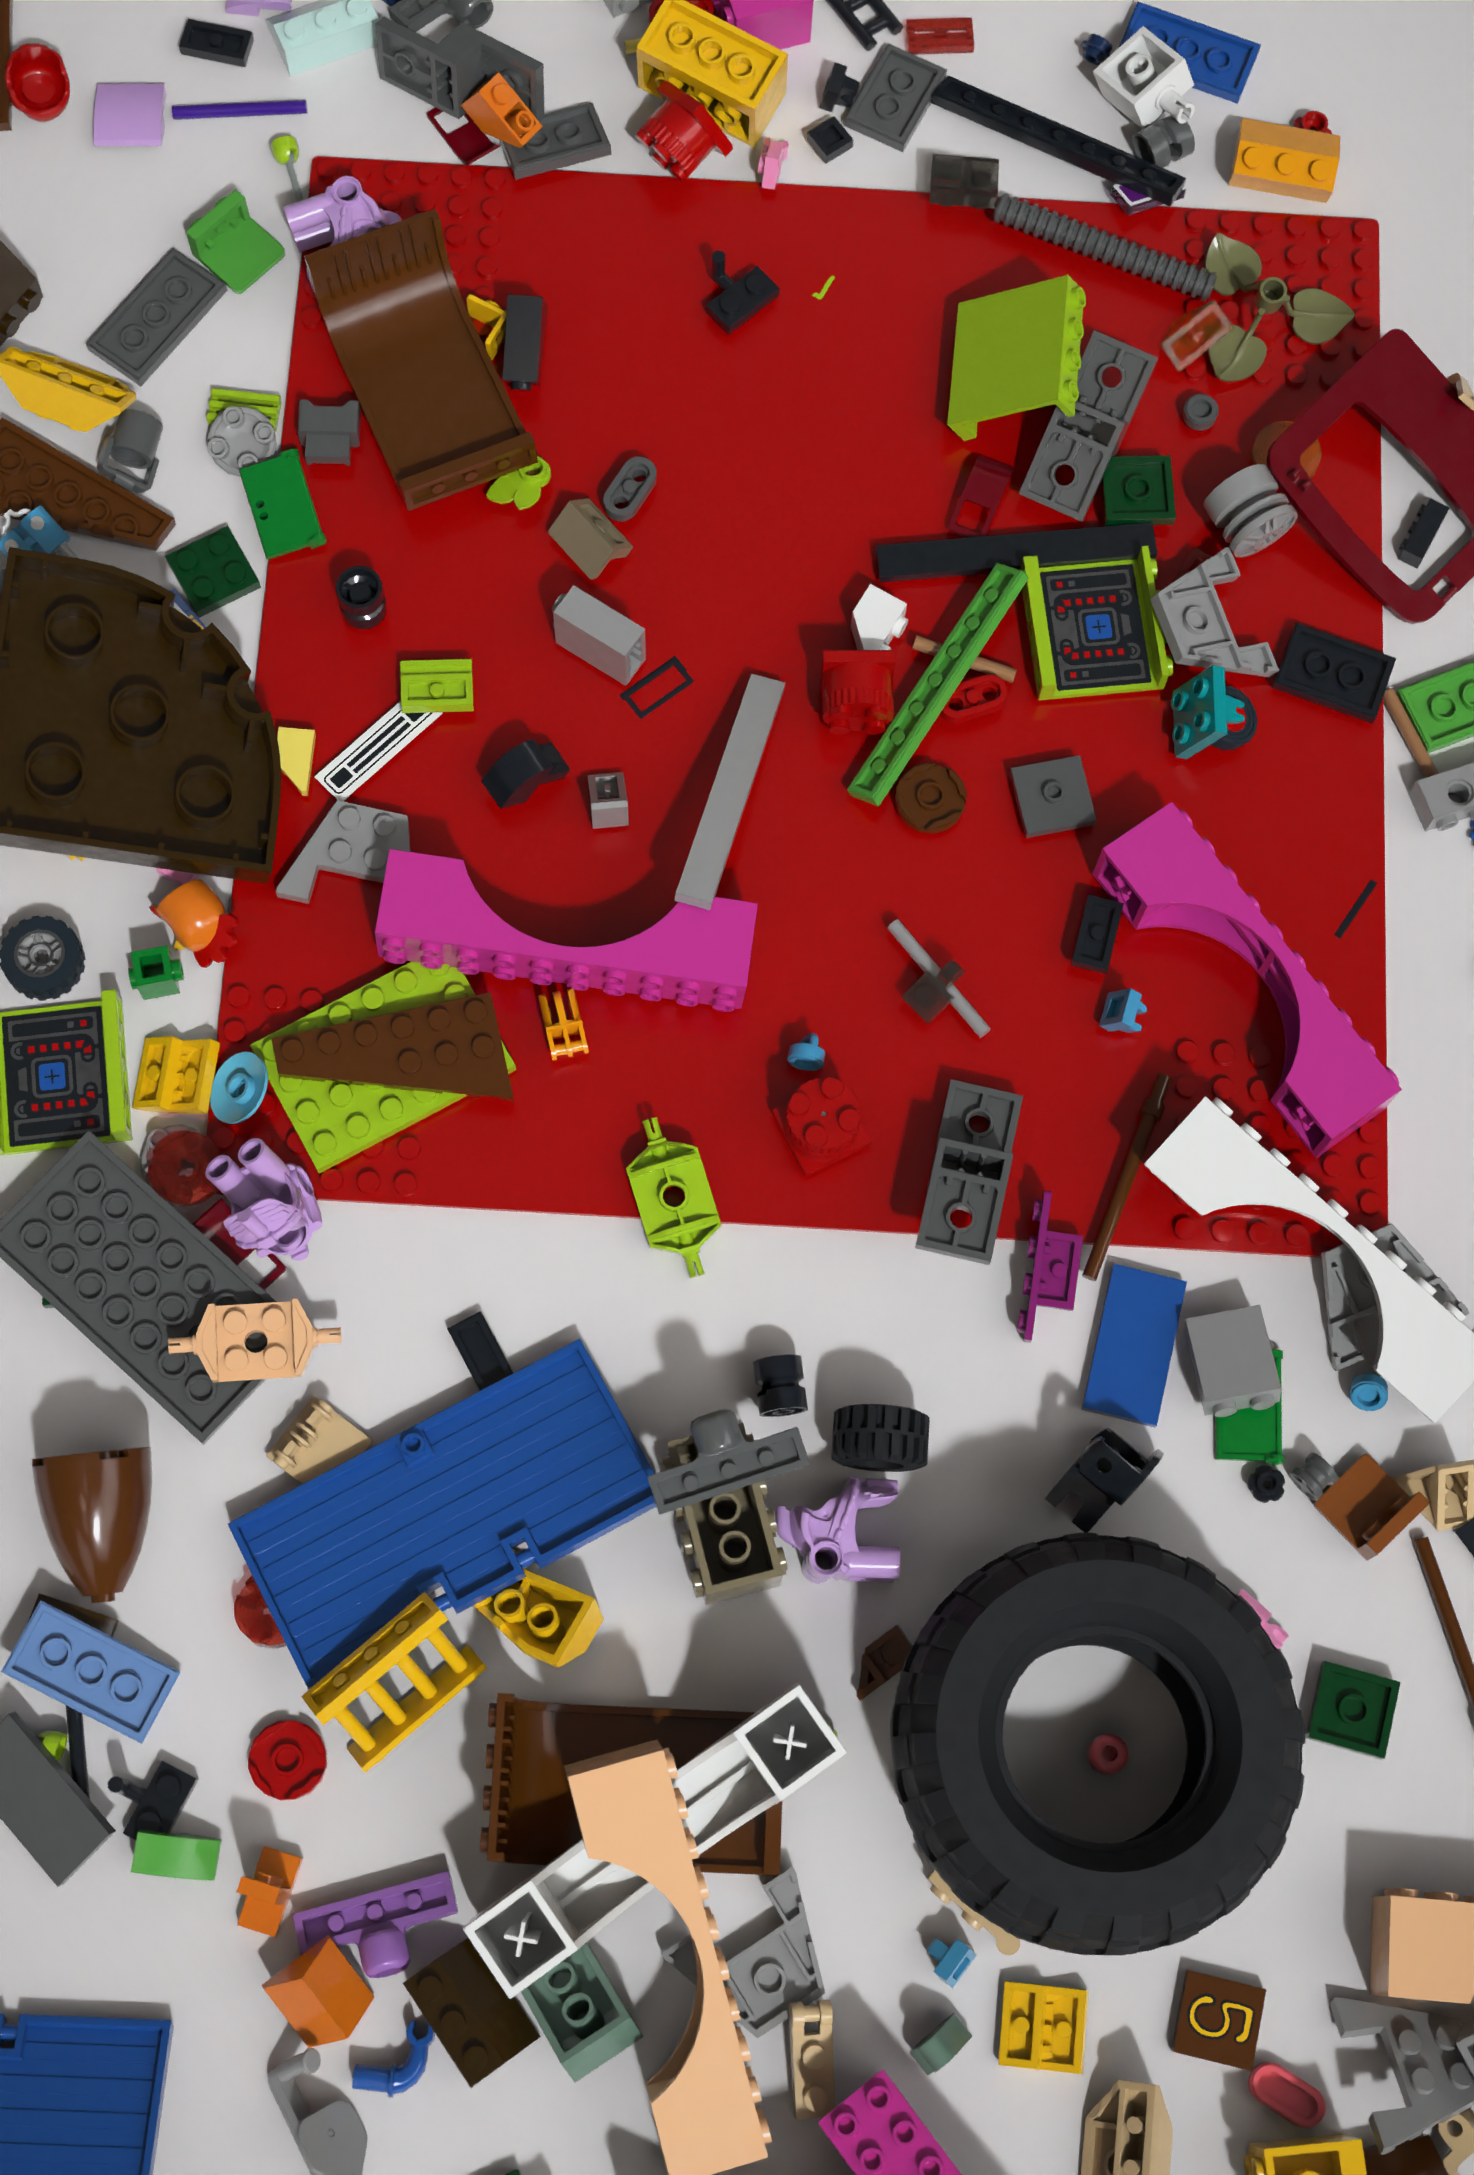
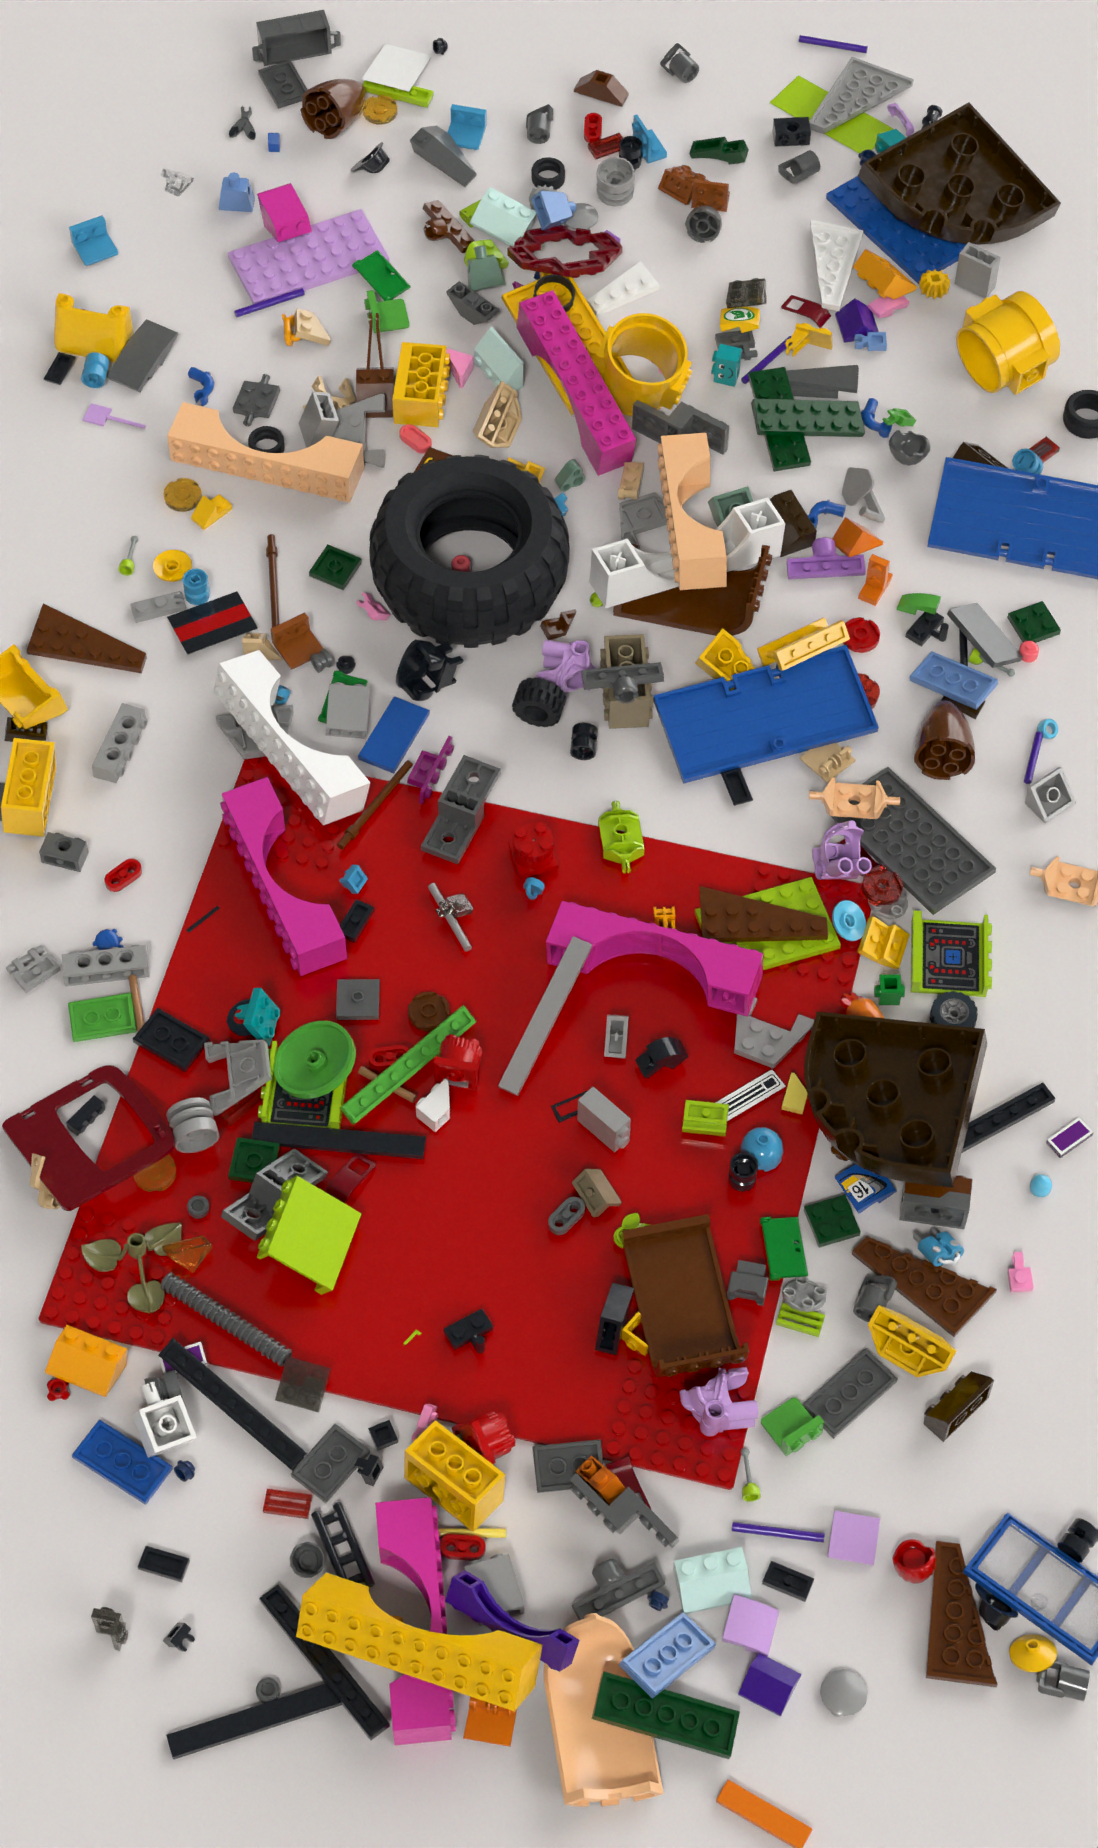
camera: 165 degrees left, 15 degrees down
none -> bright green dish [273,1021,356,1099]
none -> dark azure cylinder [740,1127,784,1172]

